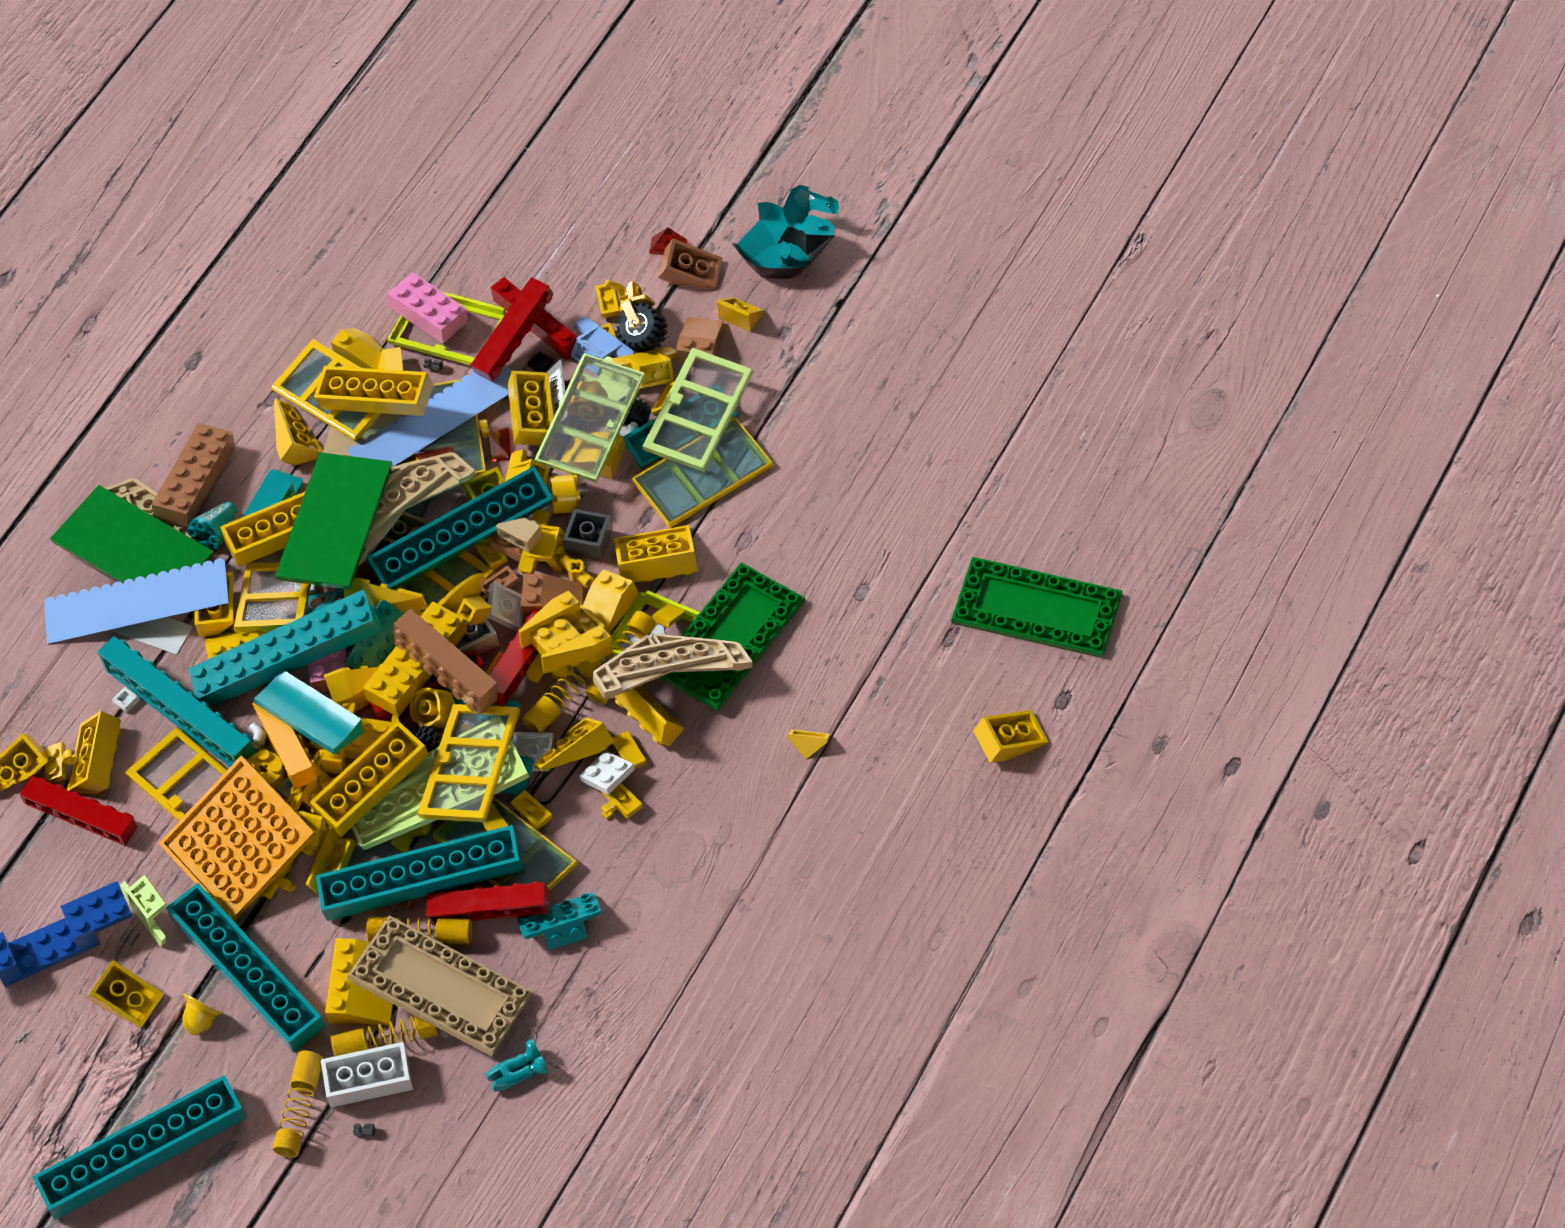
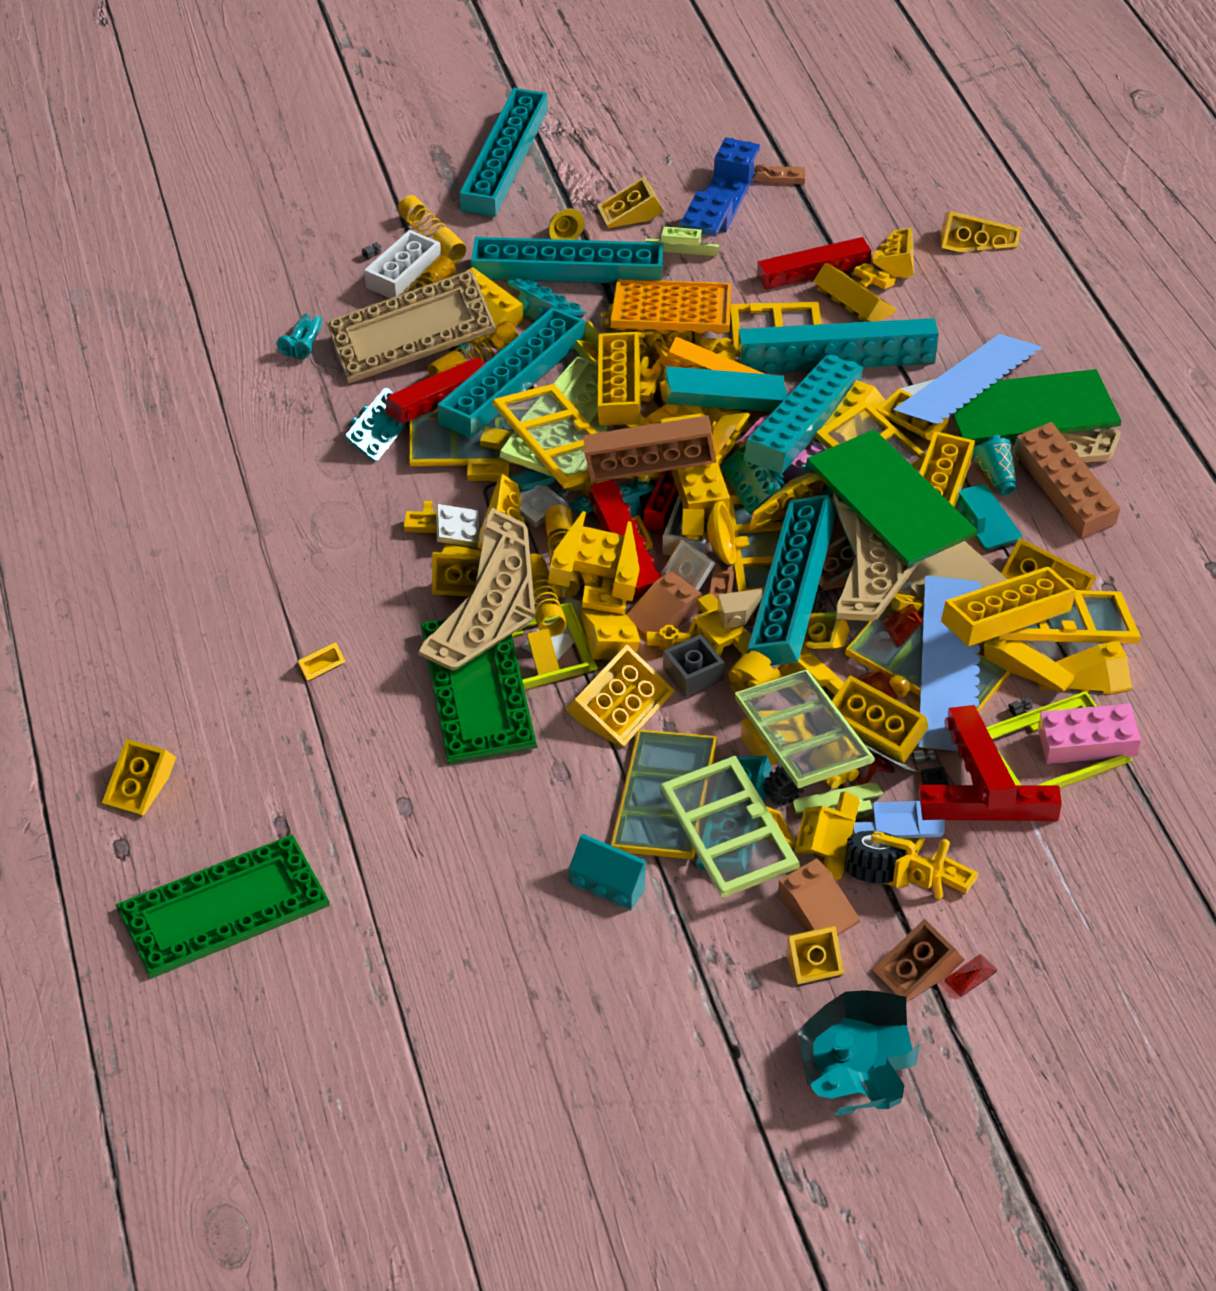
camera: 130 degrees right, 10 degrees down
none -> teal bracket [507,279,586,321]
none -> teal slope [569,833,645,910]

